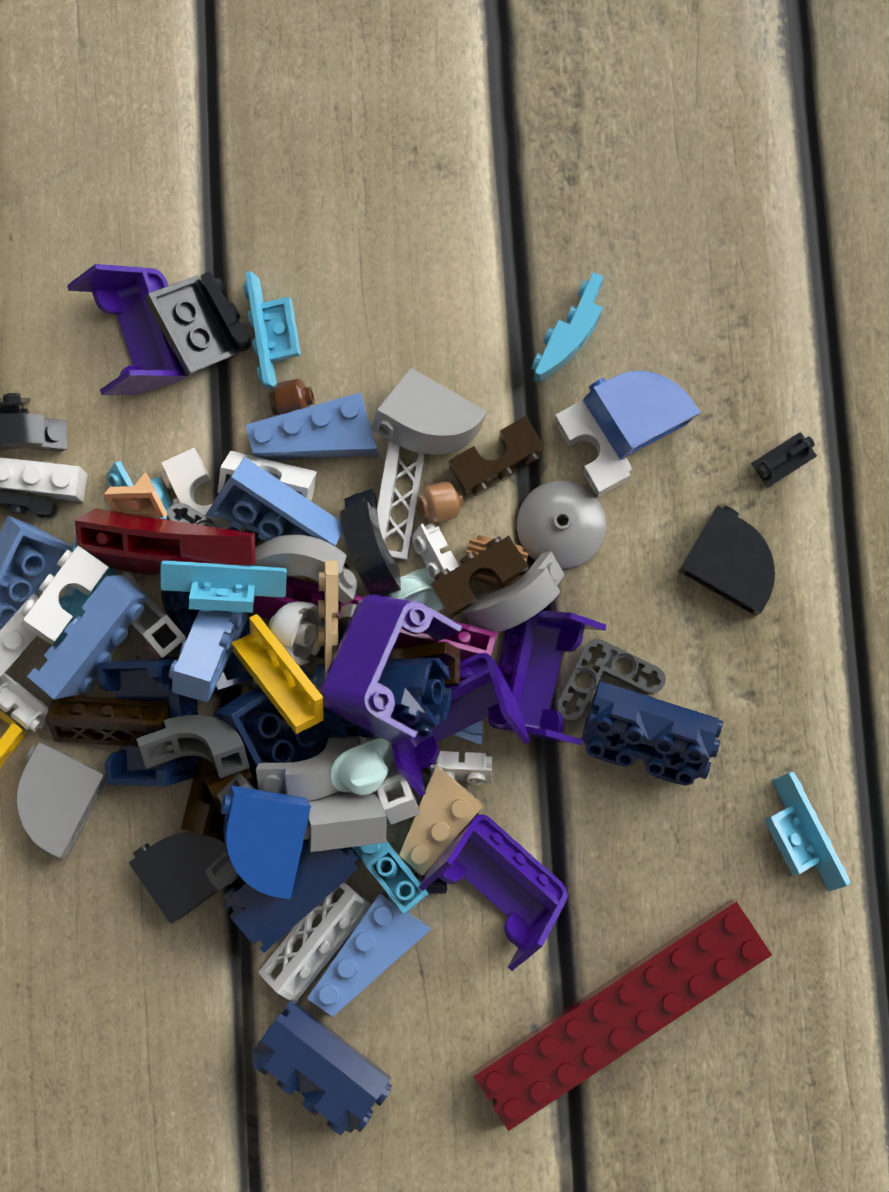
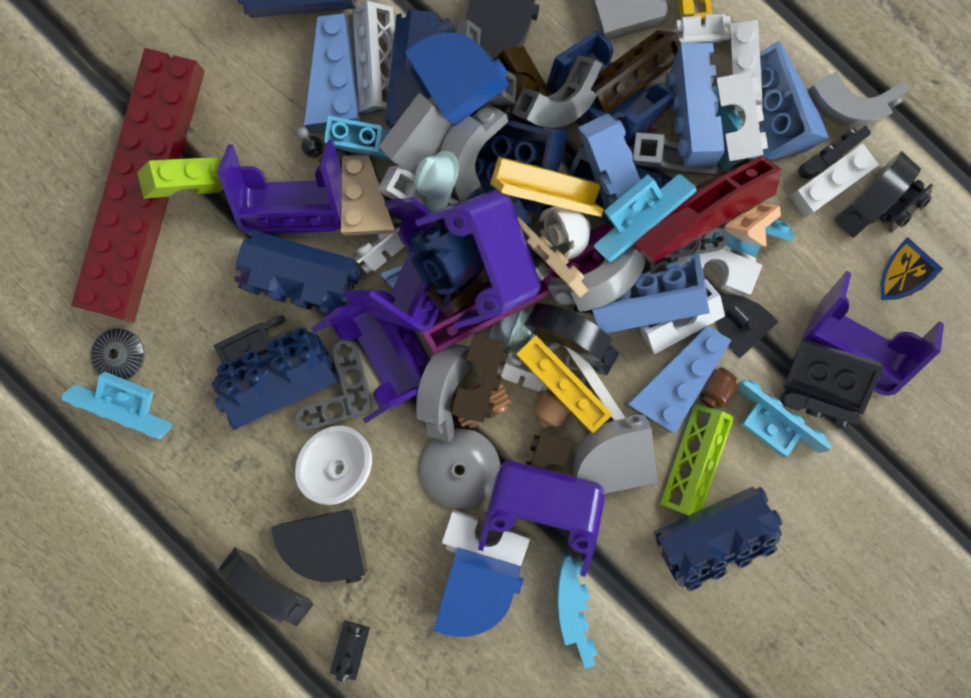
camera: 135 degrees right, 5 degrees up
none -> dish [91,328,145,380]
none -> lime arch [137,157,223,198]
none -> black hinge [213,315,292,363]
none -> black arch [218,547,314,626]
none -> dark blue brick [235,230,362,315]
none -> white dish [295,426,372,505]
none -> black hinge [297,127,323,158]
none -> dark purple windscreen [478,461,605,577]
none -> yellow fence [516,336,613,434]
none -> dark blue brick [654,486,783,591]
none -> lime fence [660,403,734,515]
none -> black shield [717,295,778,358]
none -> shield [881,237,943,300]

